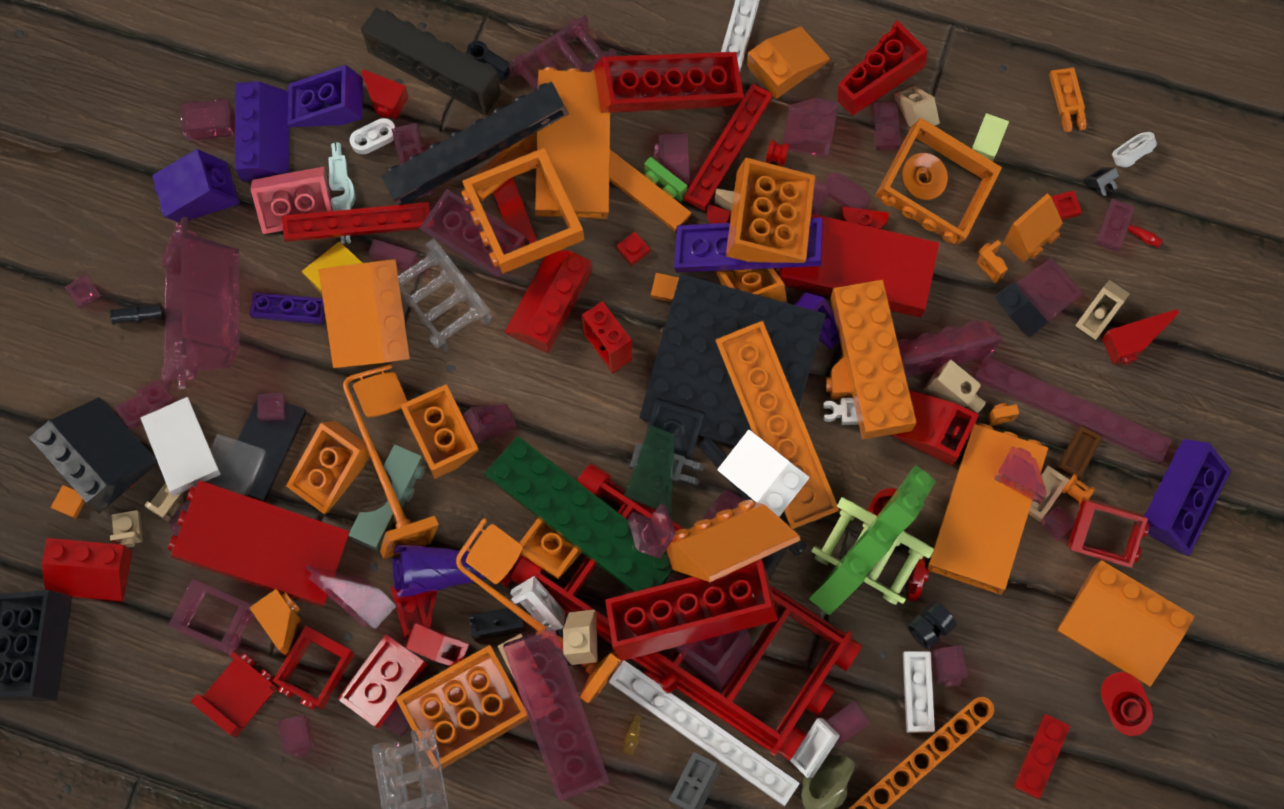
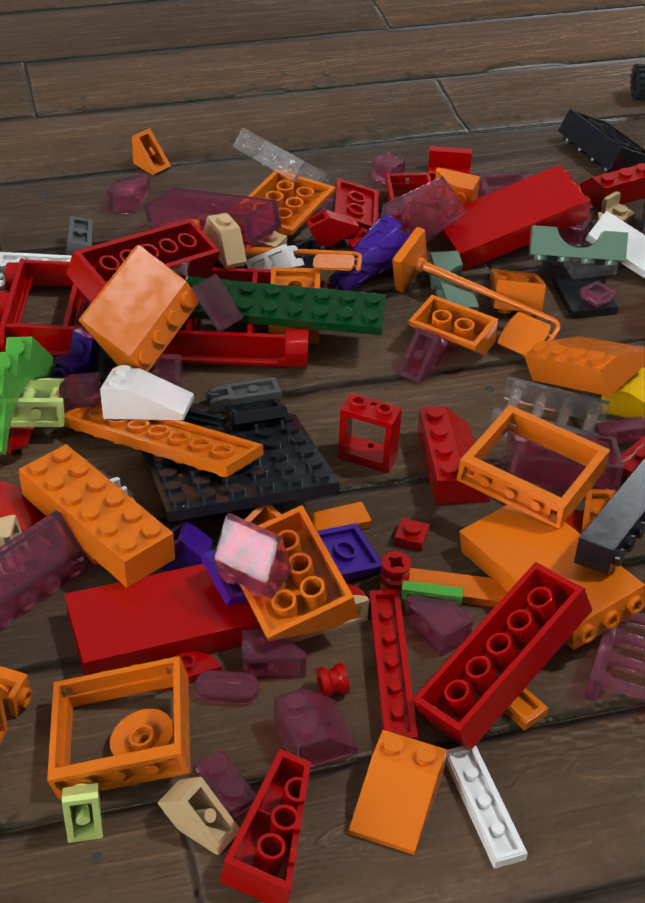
camera: 145 degrees right, 30 degrees down
clear green wing [624,425,674,516] -> none
none -> dark purple slope [52,328,98,391]
none -> clear pink brick [59,372,102,409]
none -> clear pink slope [214,513,292,599]
none -> red wheel [380,551,411,589]
none -> sand green arch [529,225,628,266]

